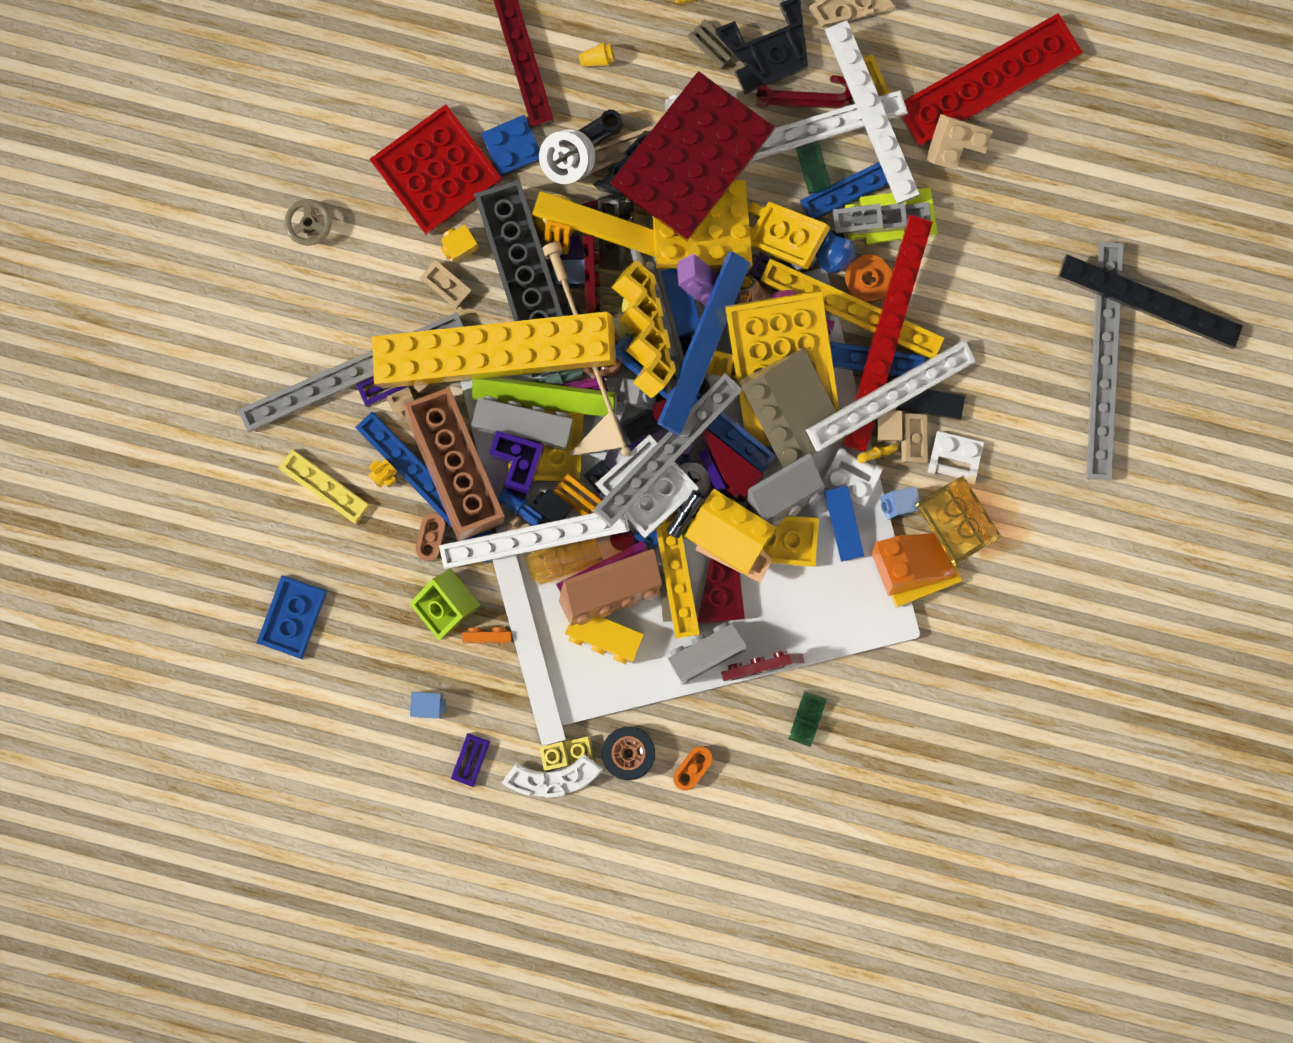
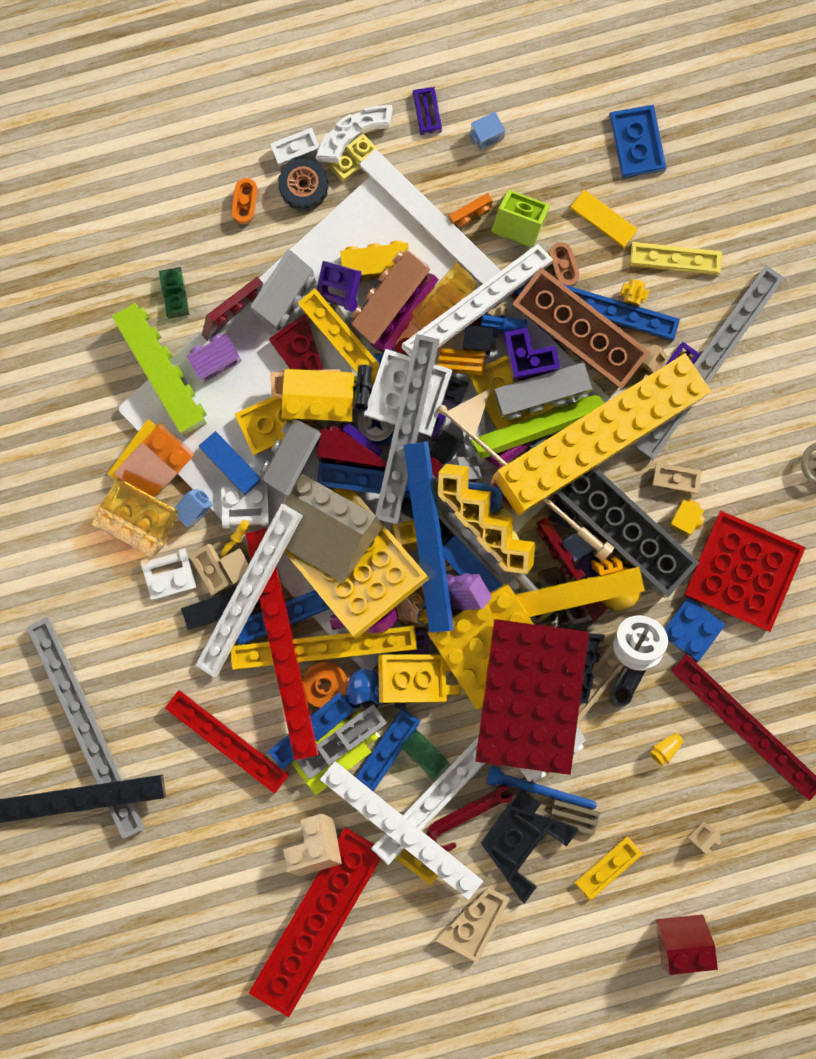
camera: 150 degrees right, 0 degrees up
none -> lime brick [112,303,207,437]
none -> red plate [165,690,289,794]
none -> medium lavender brick [187,334,242,383]
none -> blue tile [268,692,355,770]
none -> white plate [270,128,319,167]
none -> dark purple plate [316,261,362,312]
none -> blue piece [486,766,597,810]
none -> yellow tile [570,189,638,249]

